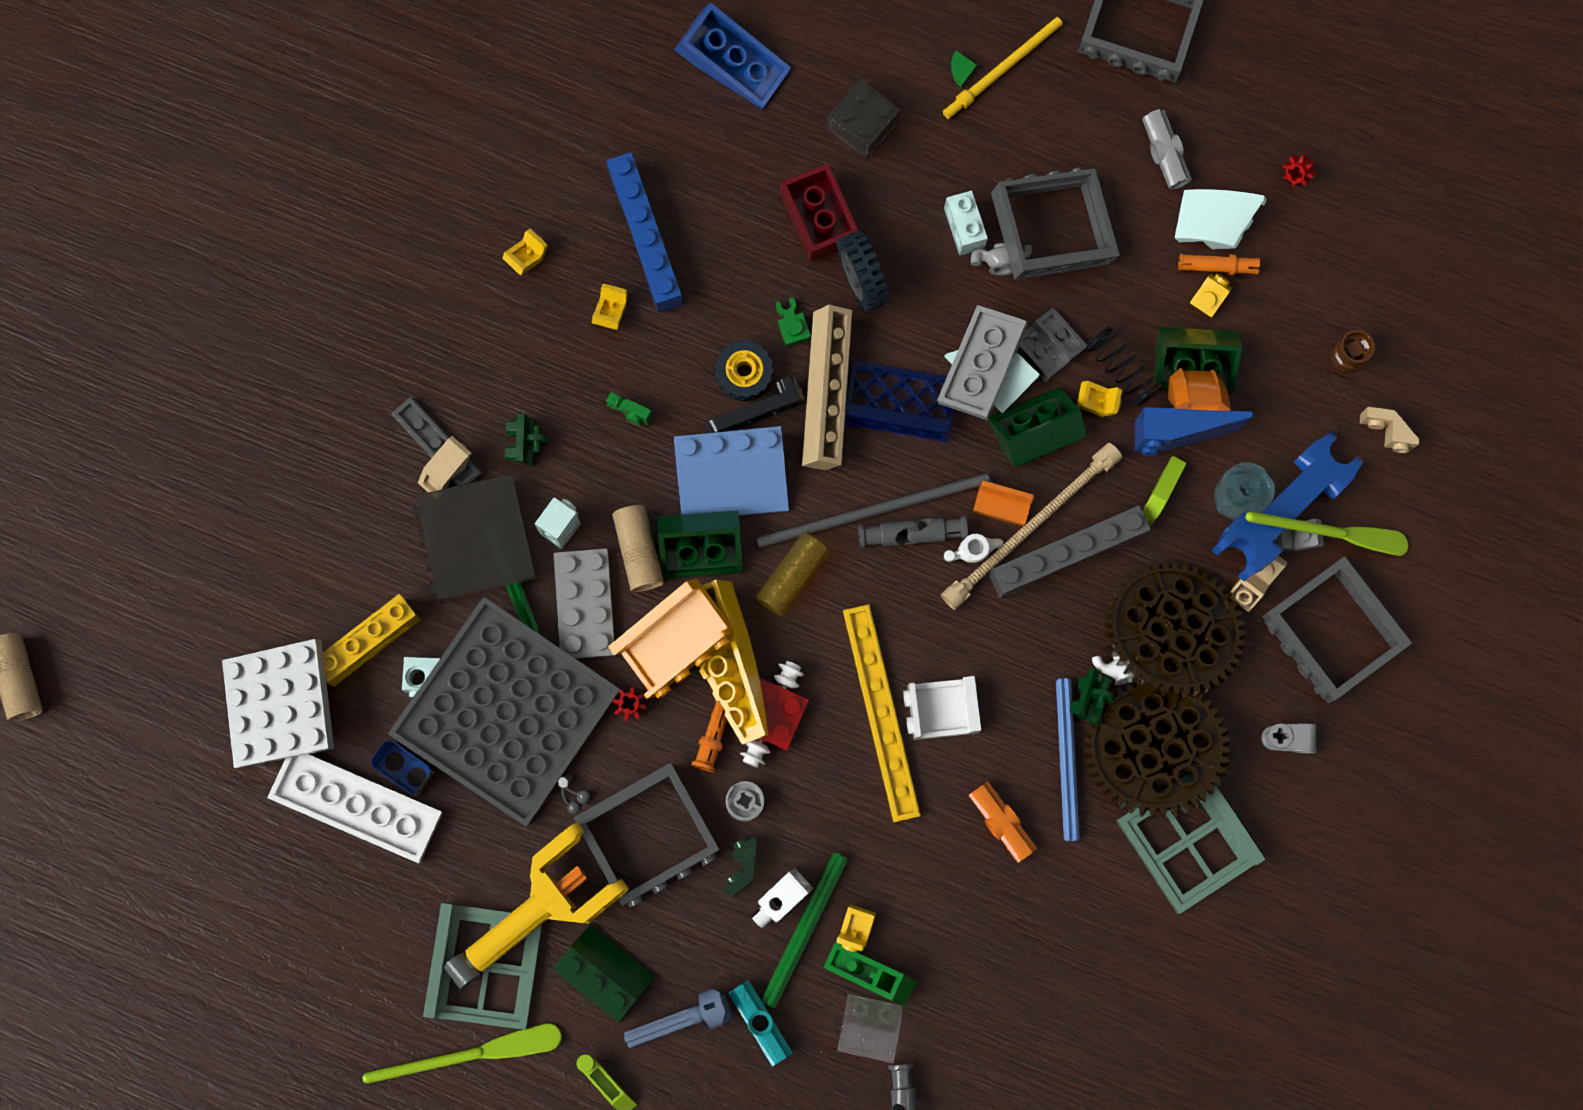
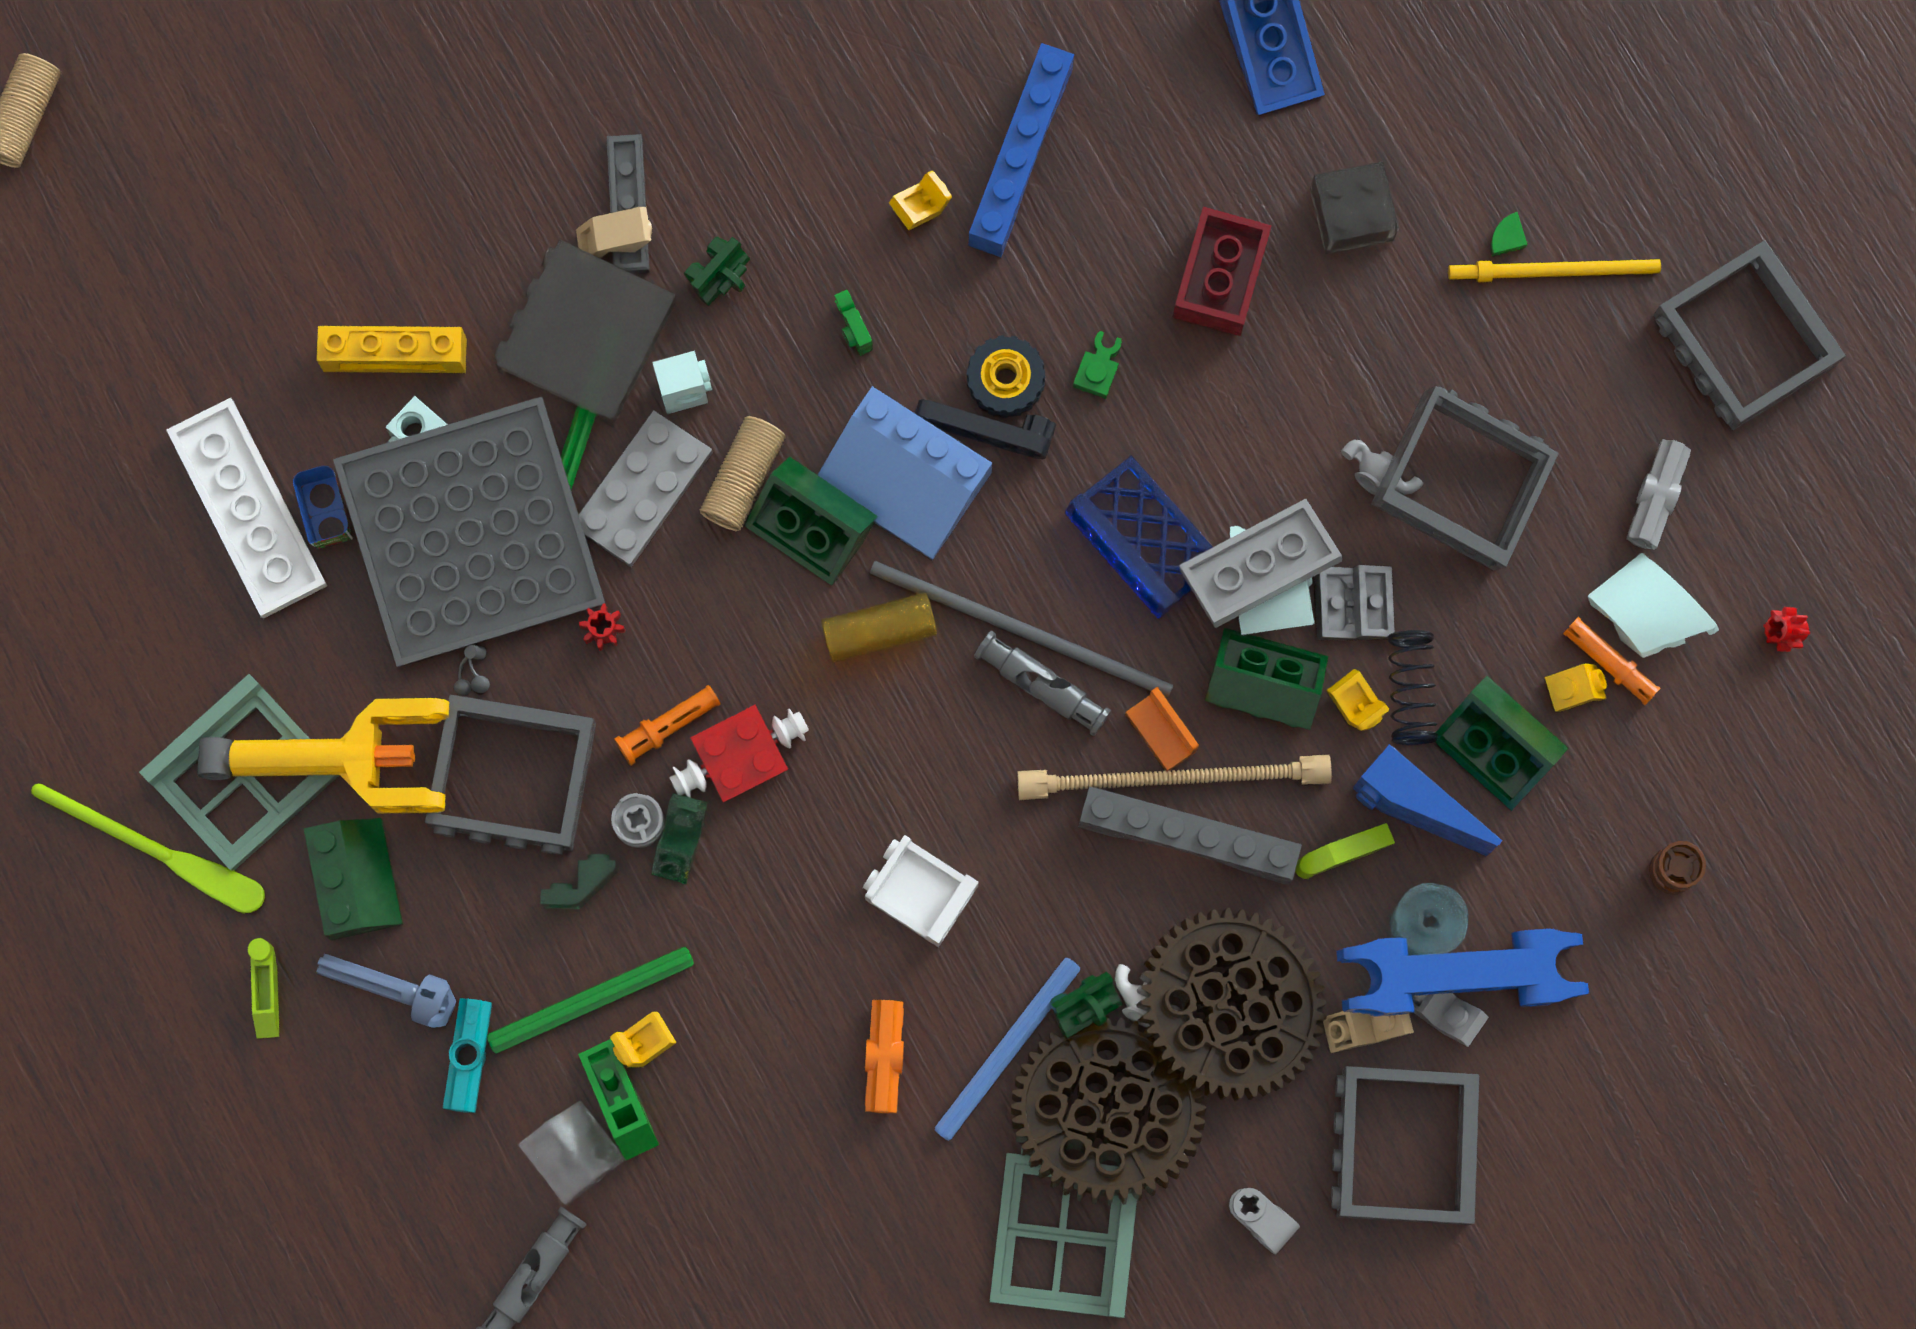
camera: 40 degrees right, 0 degrees up
plate [222,639,334,768] -> none
yellow bracket [502,229,548,275] -> none
panel [608,579,735,699] -> none
yellow wedge [699,580,768,744] -> none
white torso [751,868,814,928] -> none
tan brick [802,305,852,470] -> none
black wheel [836,230,889,312] -> none
yellow tile [843,604,921,823] -> none
light aqua brick [944,191,988,256] -> none
white piece [944,534,1004,563] -> none
orange slope [1168,368,1230,411] -> none
lime piece [1245,511,1408,556] -> none
tan slope [1360,407,1419,453] -> none
none -> clear green slope [651,793,708,884]

